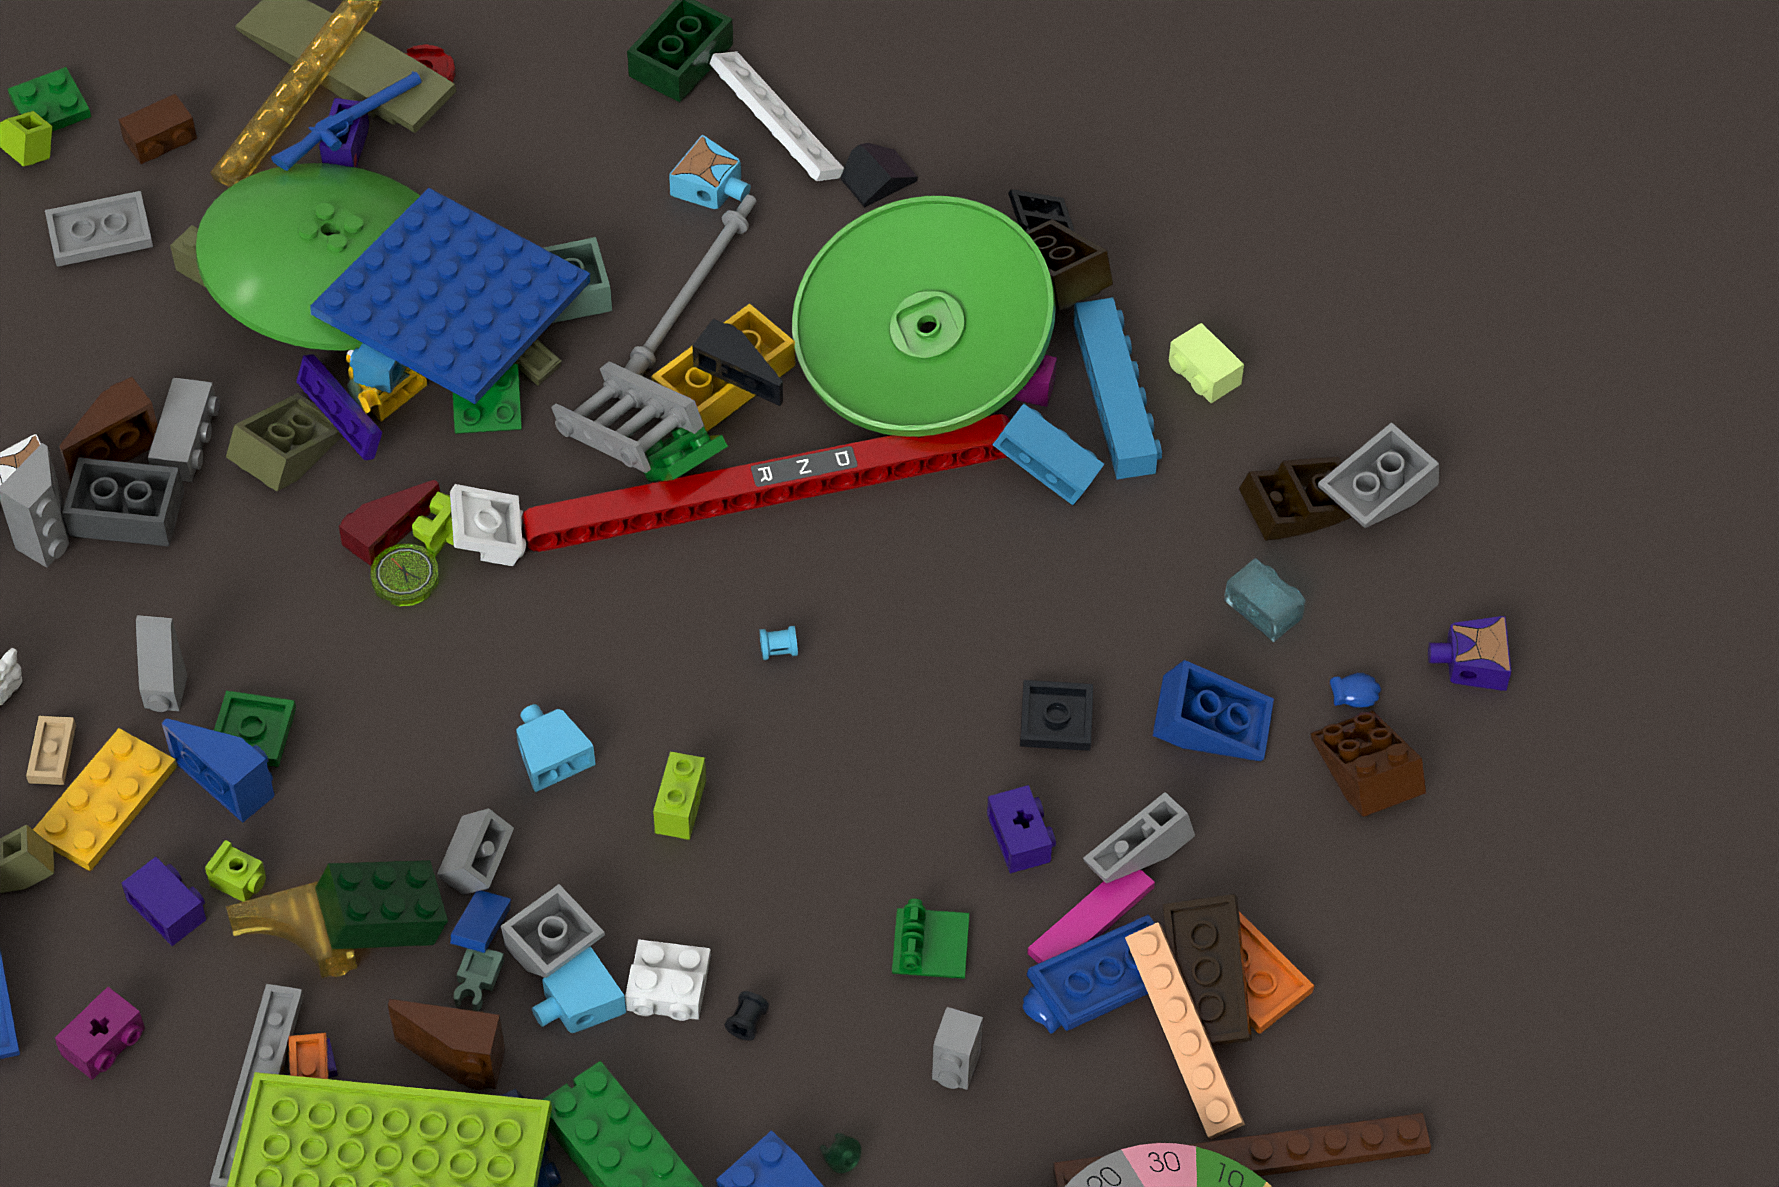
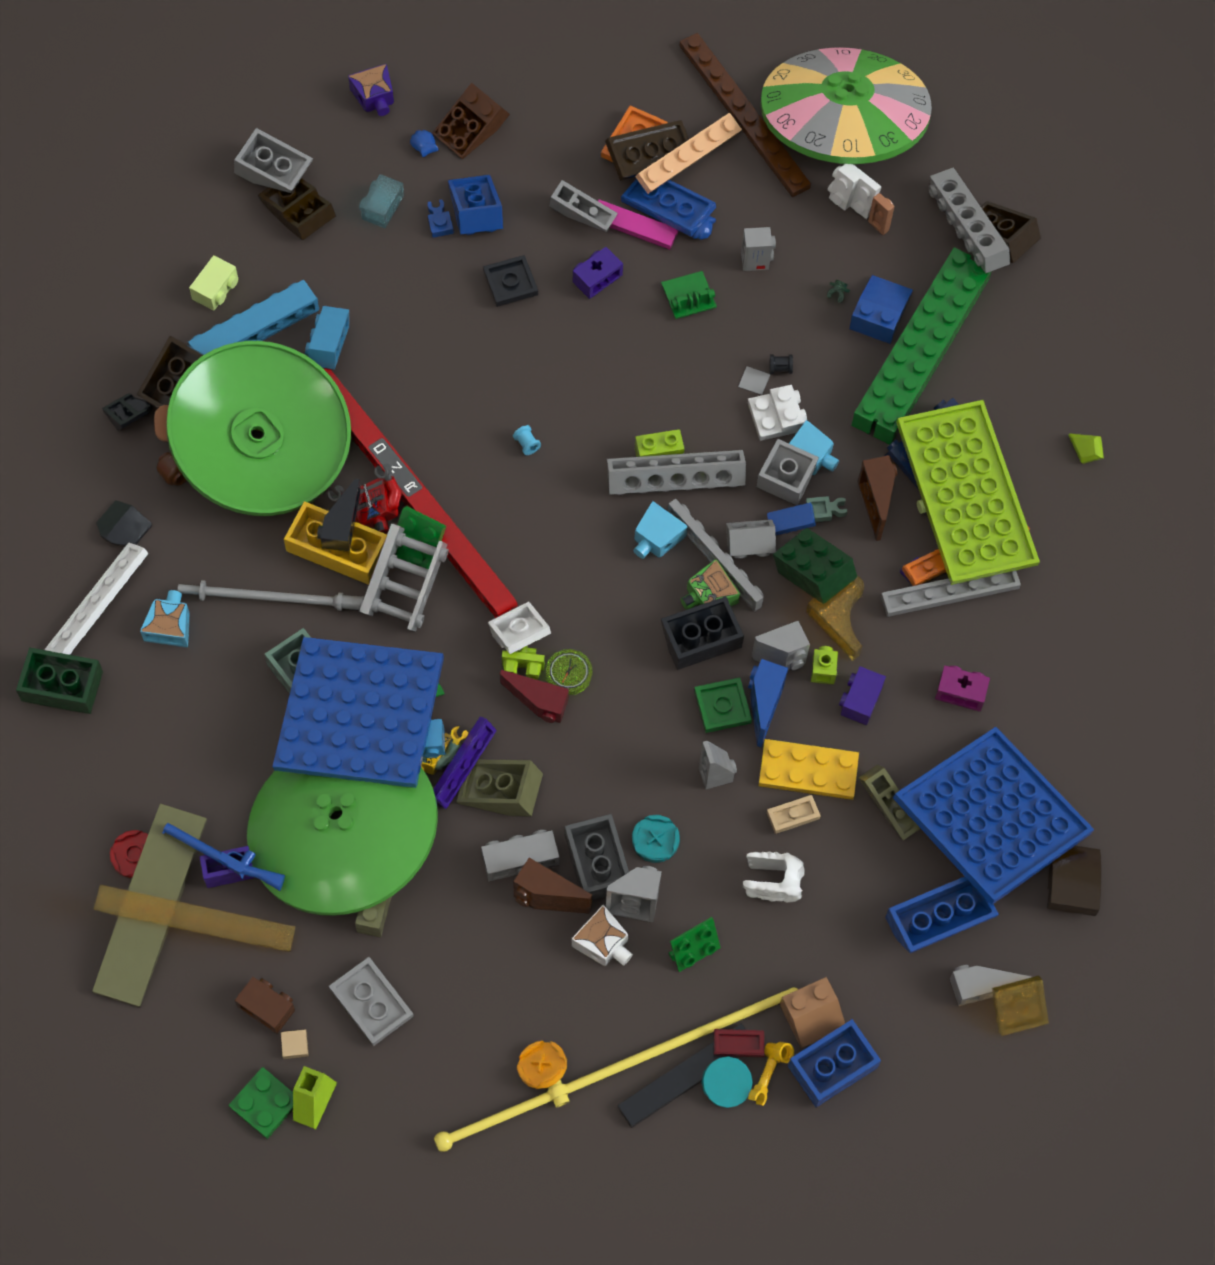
camera: 115 degrees left, 10 degrees up
none -> tan tile [281,1029,309,1059]
none -> red torso [328,463,402,534]
none -> blue plate [428,199,454,238]
none -> light grey brick [607,450,746,495]
none -> teal tile [632,815,680,863]
none -> black slope [661,596,744,670]
none -> light grey plate [668,499,764,612]
none -> torso [680,559,740,610]
none -> light grey sticker [738,366,770,395]
none -> light grey slope [752,621,810,670]

